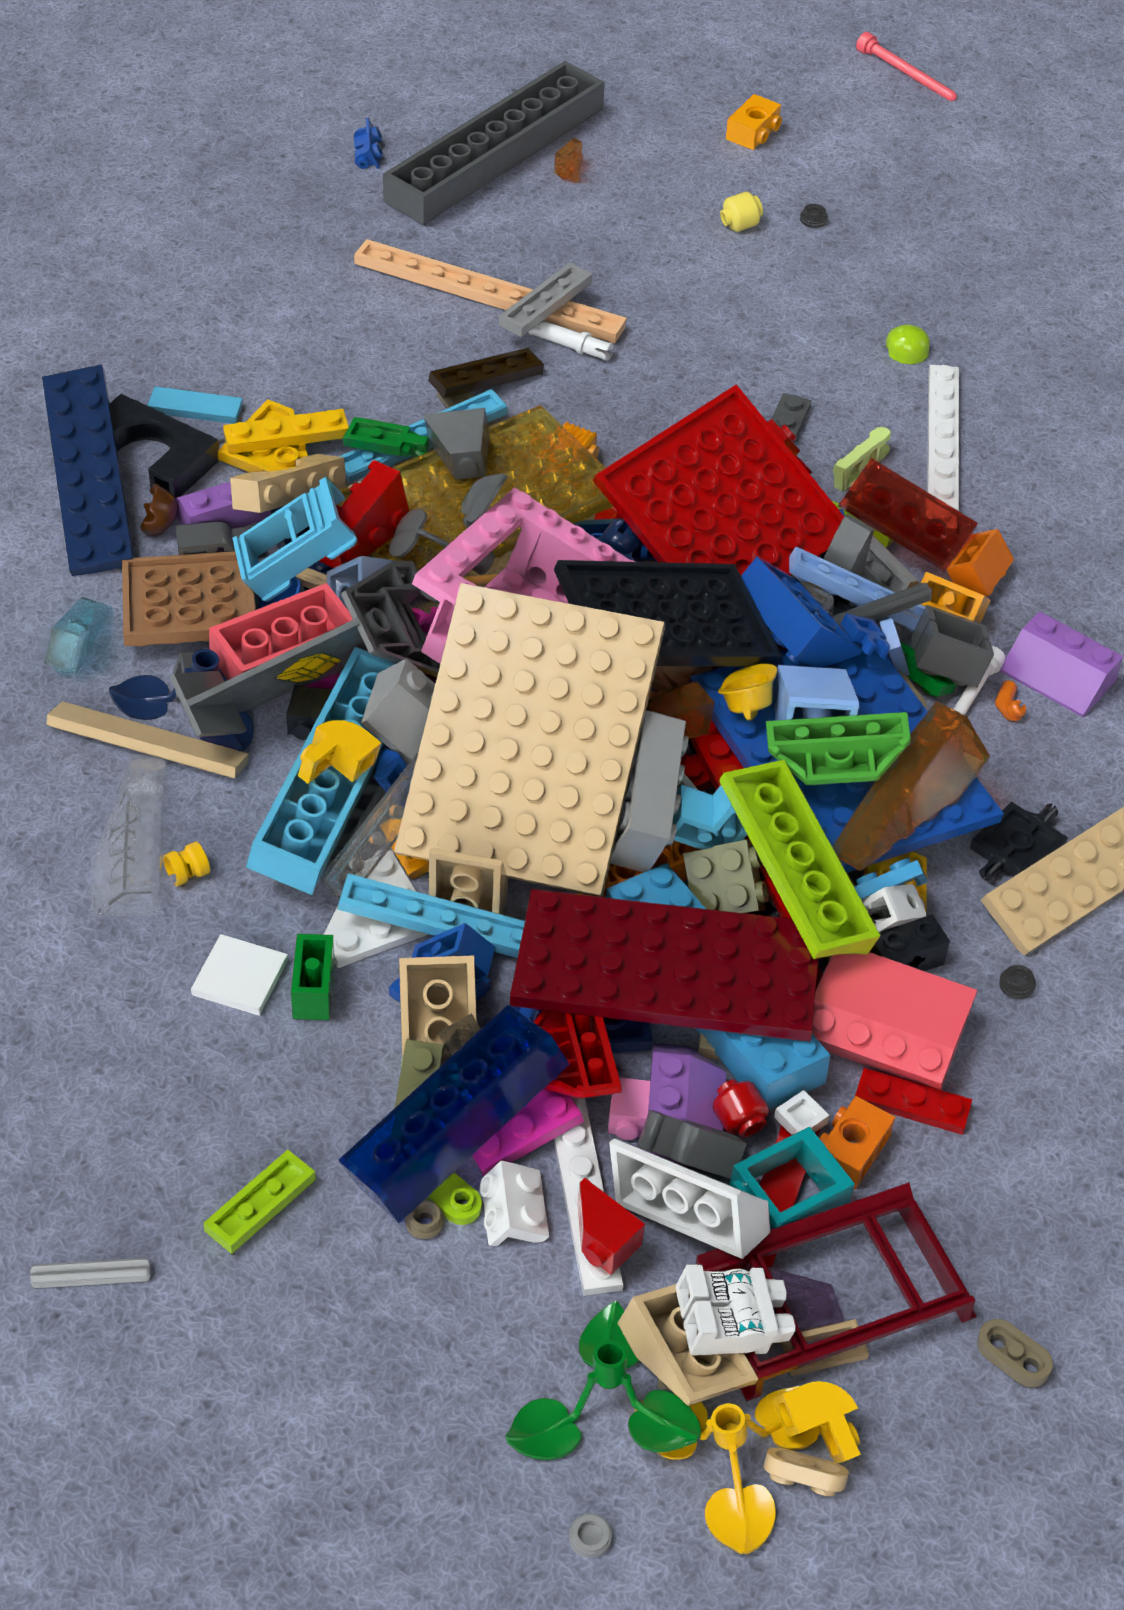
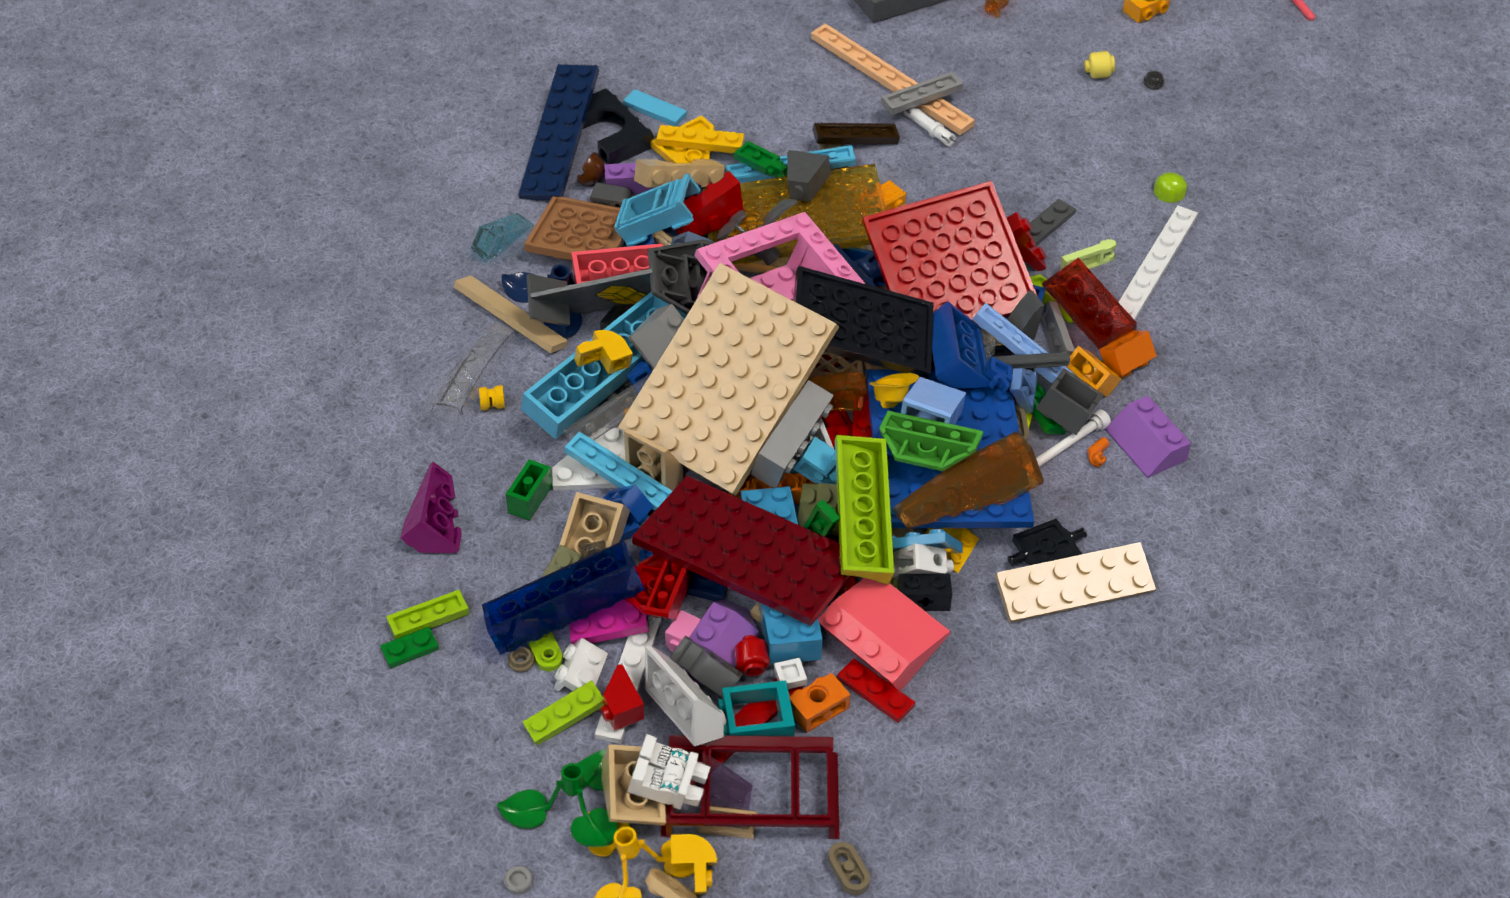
camera: 25 degrees right, 0 degrees up
light grey axle [30,1257,151,1288] -> none
white tile [191,934,288,1016] -> none
clear smoke plate [999,965,1036,999] -> none
none -> green plate [380,626,439,669]
none -> magenta wedge [400,462,462,553]
none -> lime plate [523,680,604,745]
none -> green plate [803,499,840,538]

